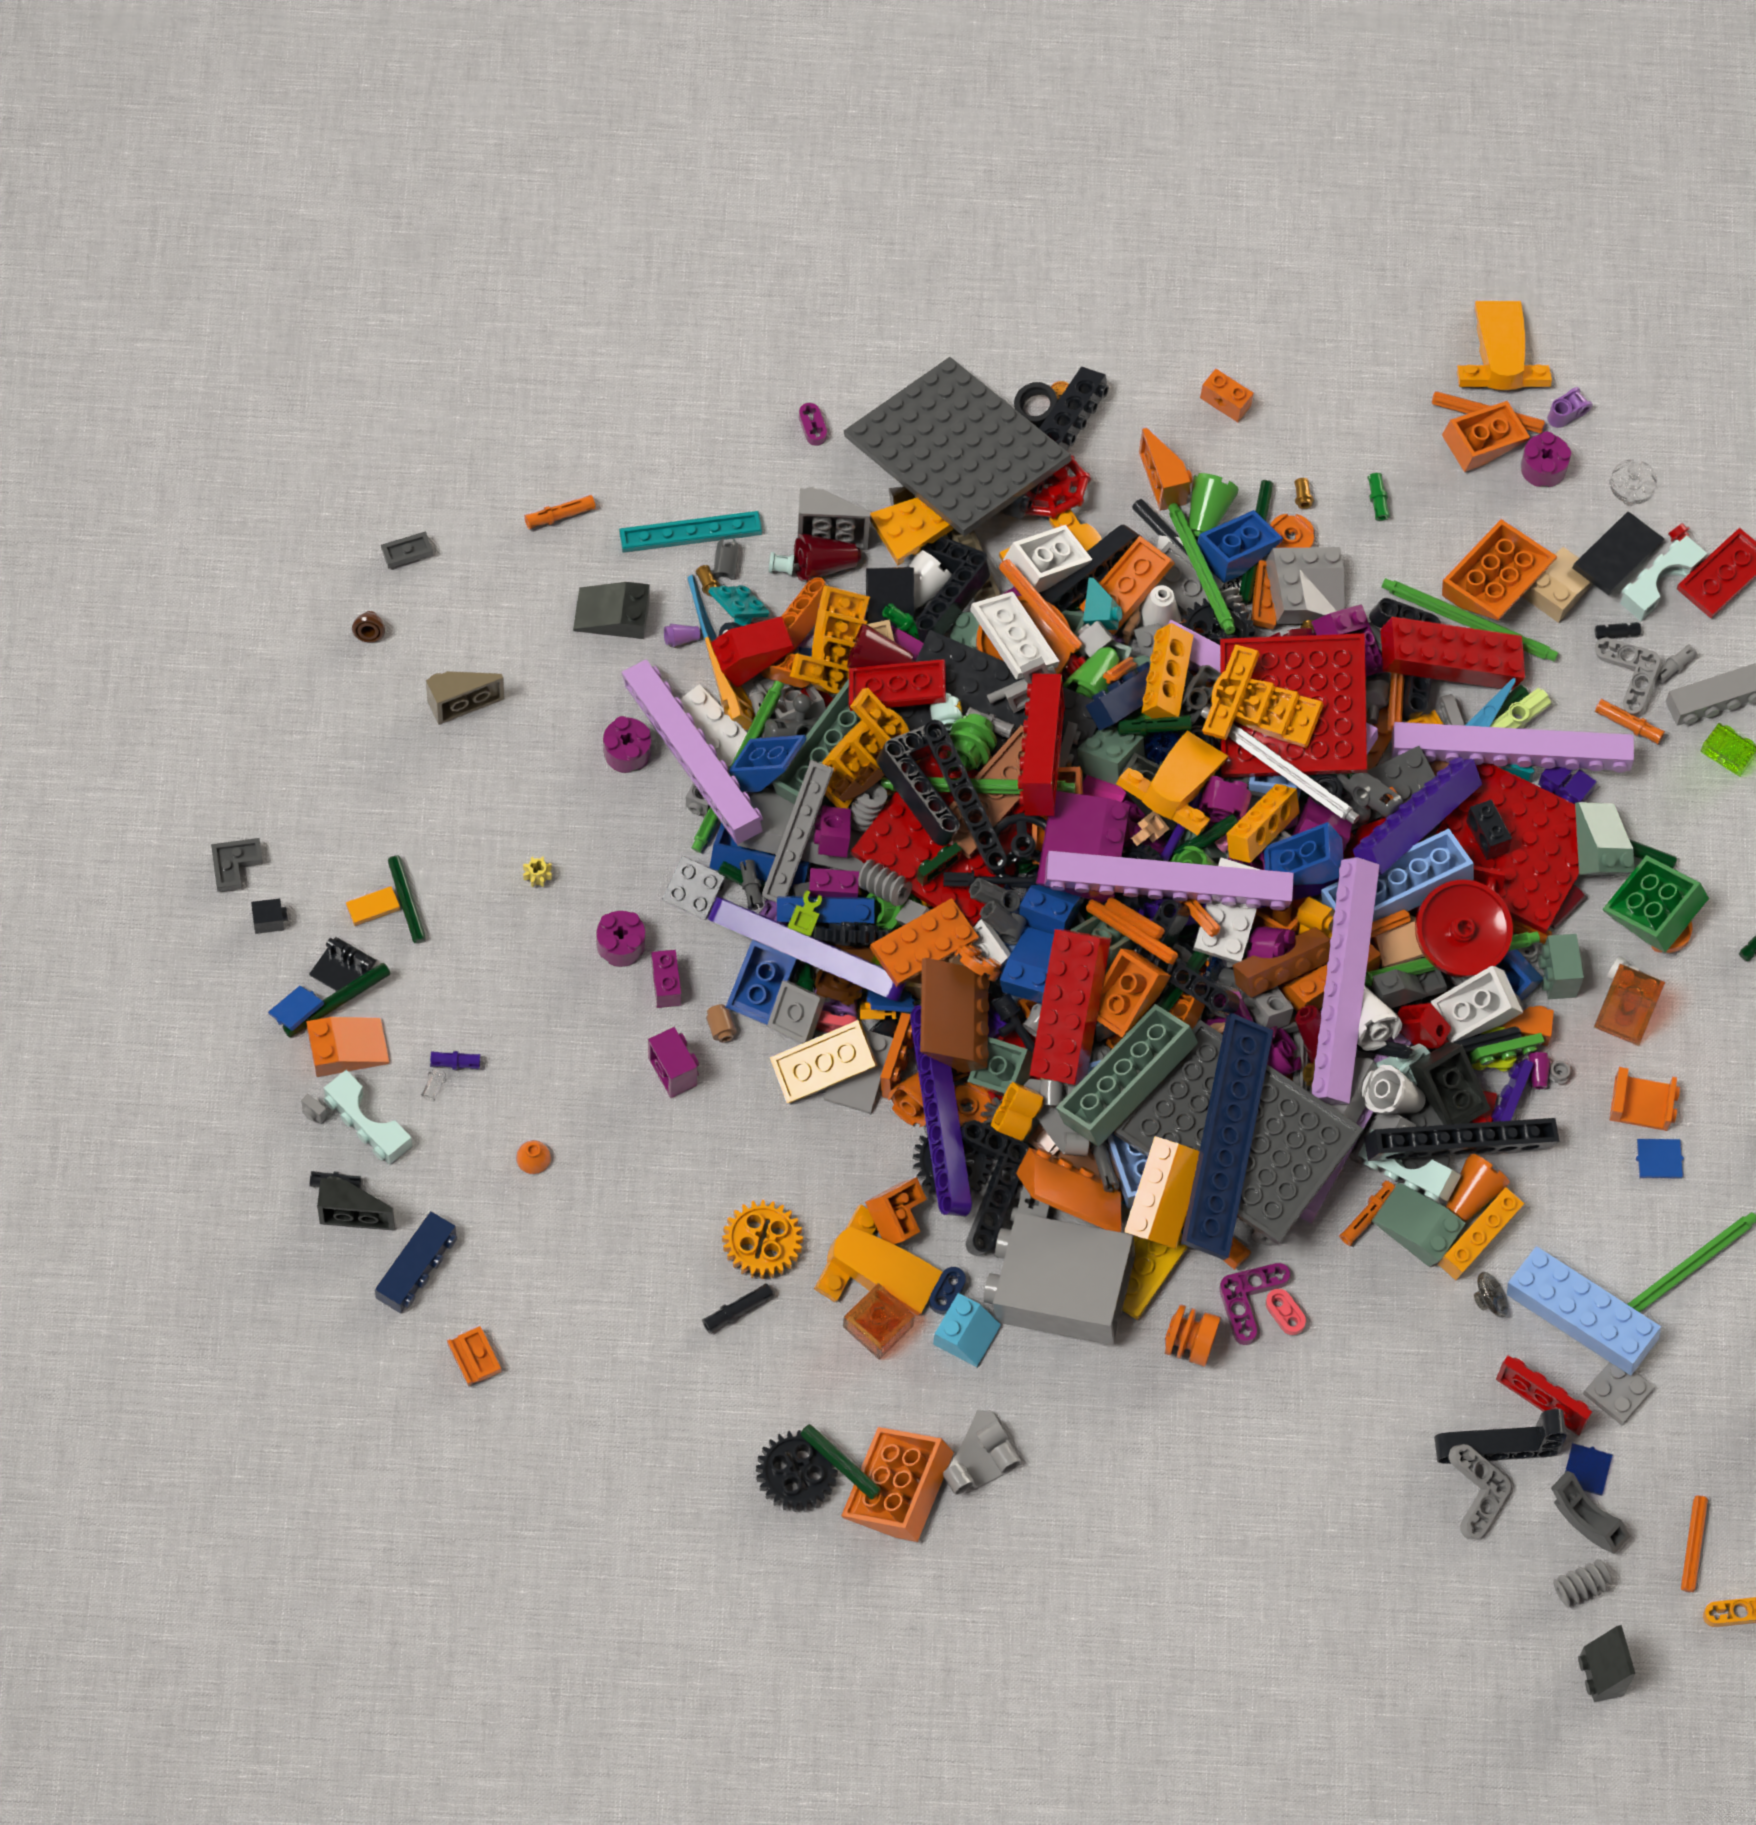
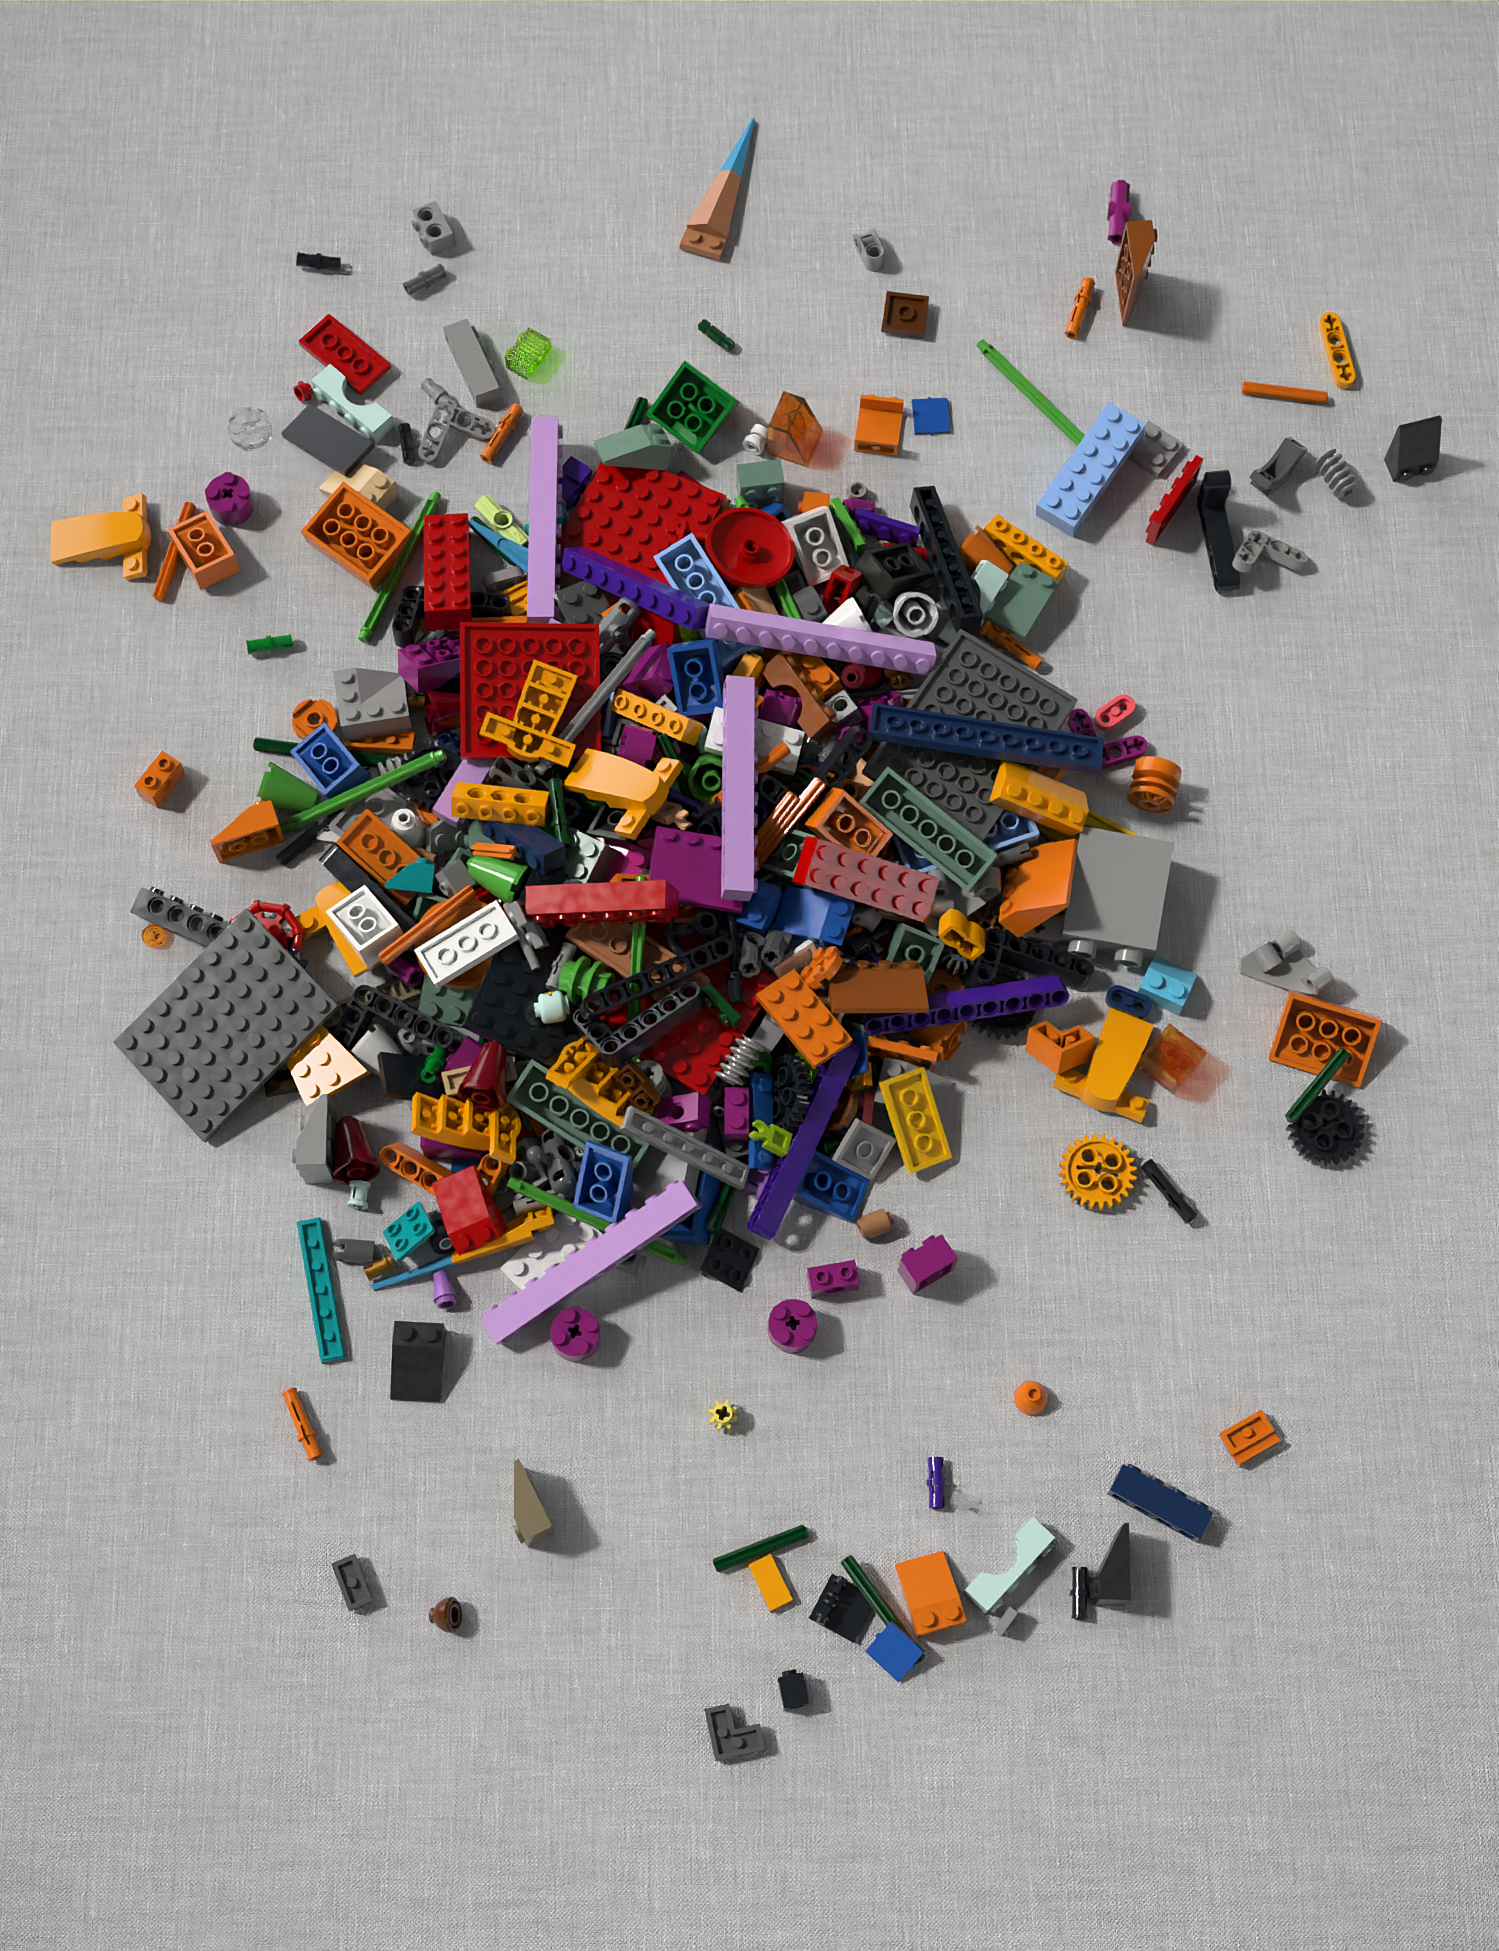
camera: 90 degrees left, 5 degrees up
dark grey pin [740,860,763,910] -> none
magenta beam [799,402,827,446] -> none
red tile [849,659,946,711] -> none
black tyre [1014,382,1058,428] -> none
pearl gold pin [1294,478,1314,509] -> none
black brick [1466,799,1512,860] -> none
clear smoke piece [1474,1272,1509,1318] -> none
medium lavender piece [1547,387,1593,428] -> none
clear blue piece [1565,1443,1613,1496] -> none

